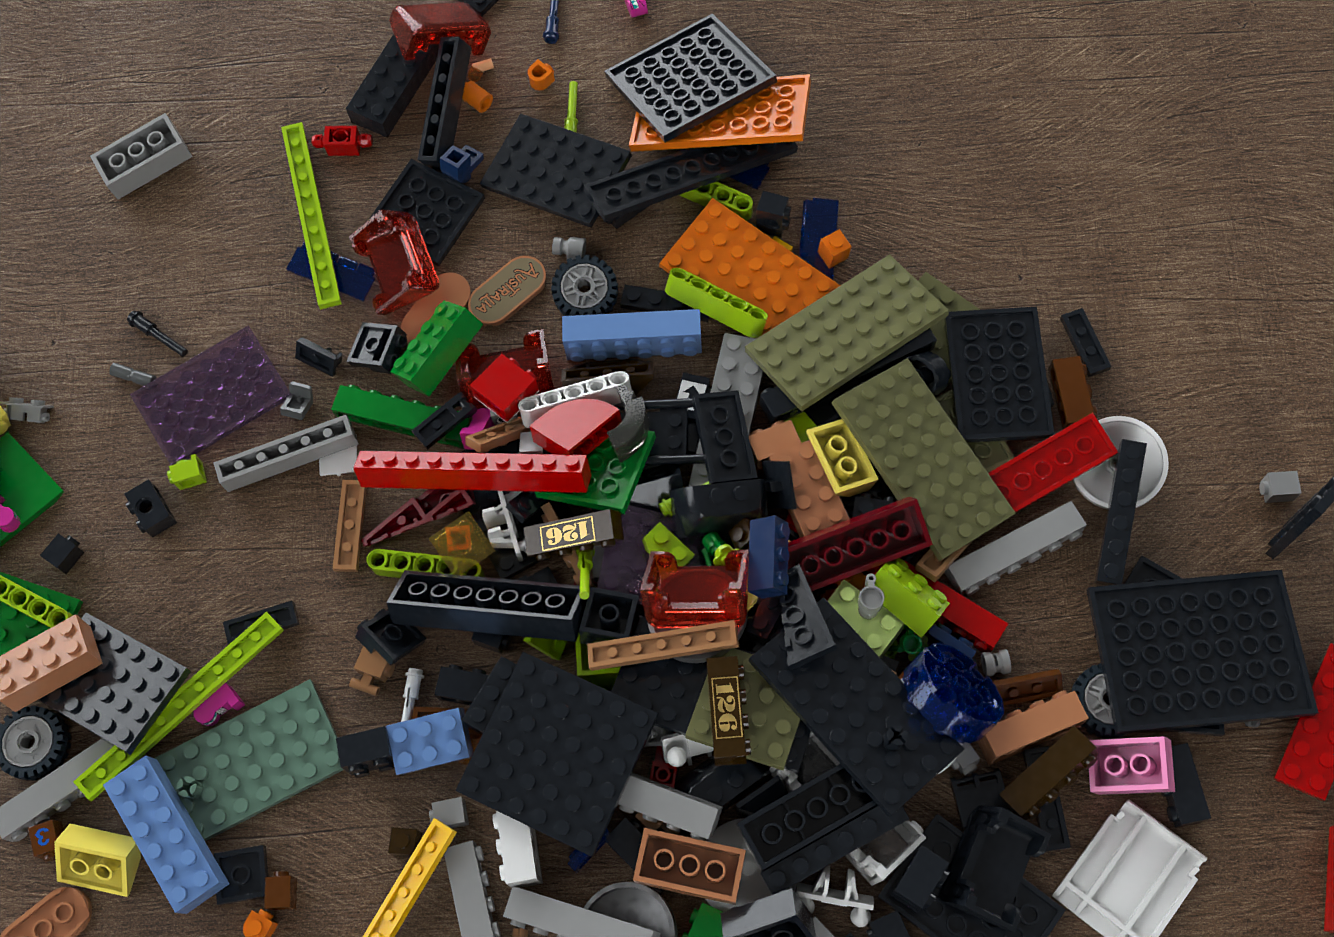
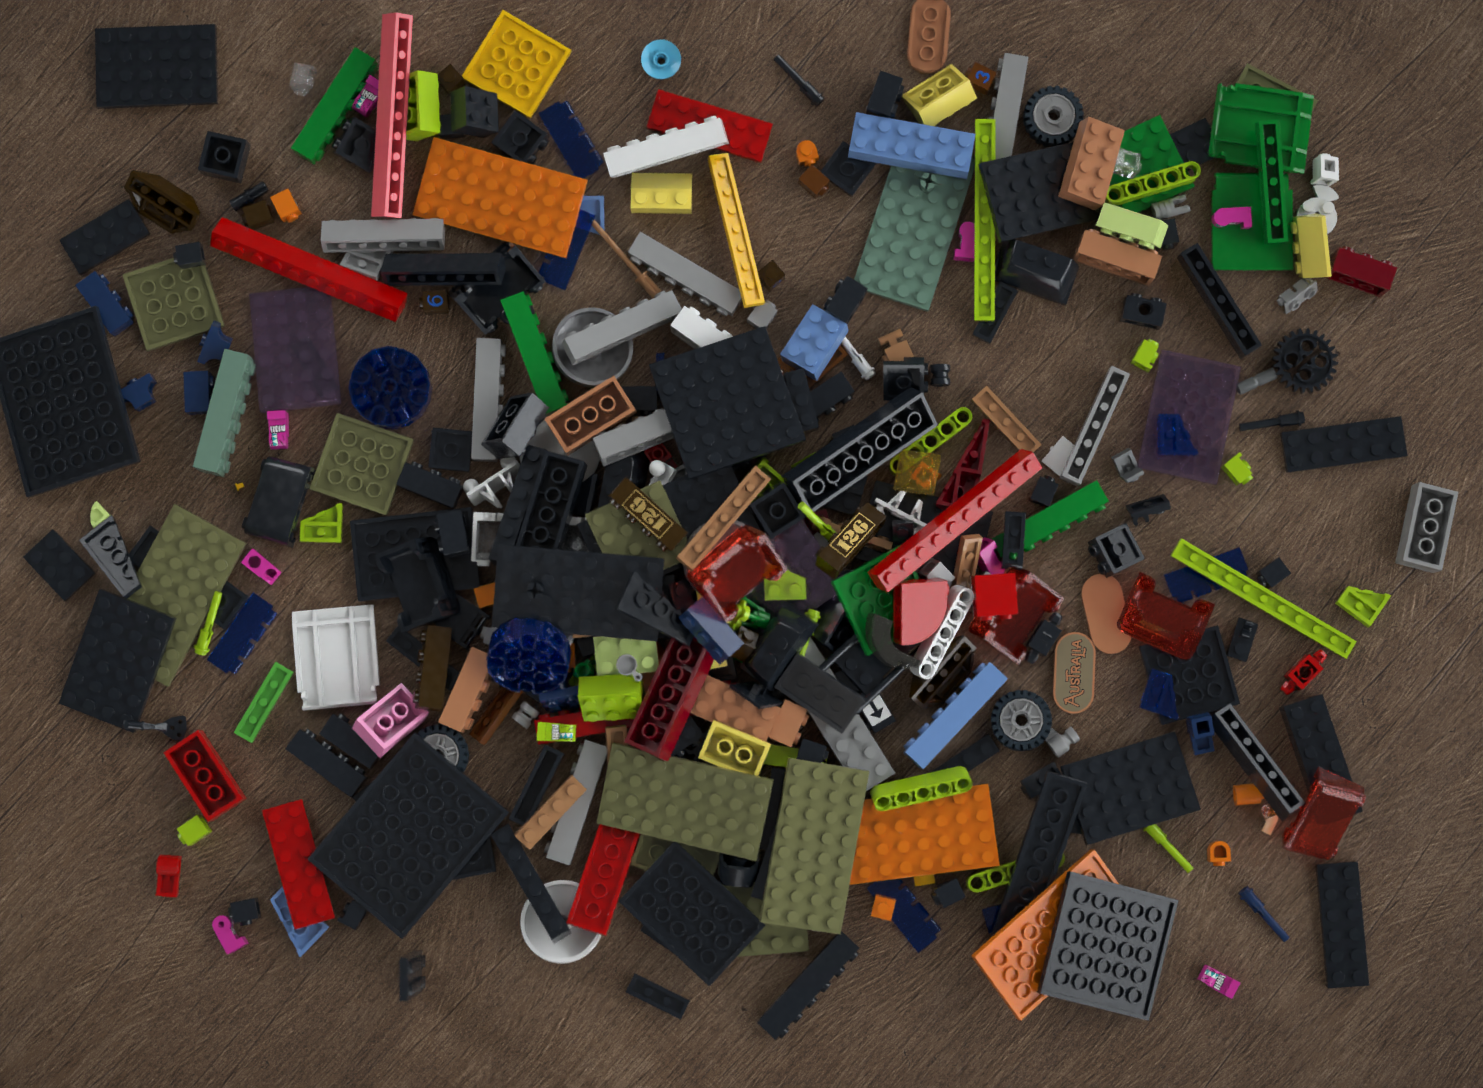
camera: 125 degrees right, 15 degrees up
green brick [390,300,483,396] -> none
reddish brown brick [1049,356,1097,429] -> none
light grey brick [1259,471,1301,503] -> none
none -> bright green plate [234,662,294,743]
none -> black brick [285,728,368,798]
none -> black brick [337,899,368,930]
none -> orange brick [474,582,495,609]
none -> black brick [509,744,565,826]
none -> medium nougat plate [514,775,587,850]
none -> lime leg [537,722,576,742]
none -> black brick [757,931,859,1040]
none -> black brick [866,70,905,119]
none -> black wheel [930,364,950,387]
none -> black windscreen [995,239,1079,306]
none -> black plate [1020,762,1061,799]
none -> black piece [1025,612,1062,664]
none -> black brick [1029,475,1059,508]
none -> nougat brick [1073,229,1162,286]
none -> yellowish green brick [1096,202,1168,250]
none -> clear brick [1113,148,1142,179]
none -> clear blue wing [1139,669,1178,720]
none -> light grey hinge [1151,195,1191,220]
none -> clear blue wing [1157,414,1198,456]
none -> black brick [1177,243,1262,360]
none -> lime brick [1221,452,1253,486]
none -> black plate [1226,617,1258,662]
none -> black brick [1256,557,1291,589]
none -> black gear [1271,328,1338,394]
none -> black plate [1280,416,1408,473]
none -> lime wing [1335,586,1391,628]

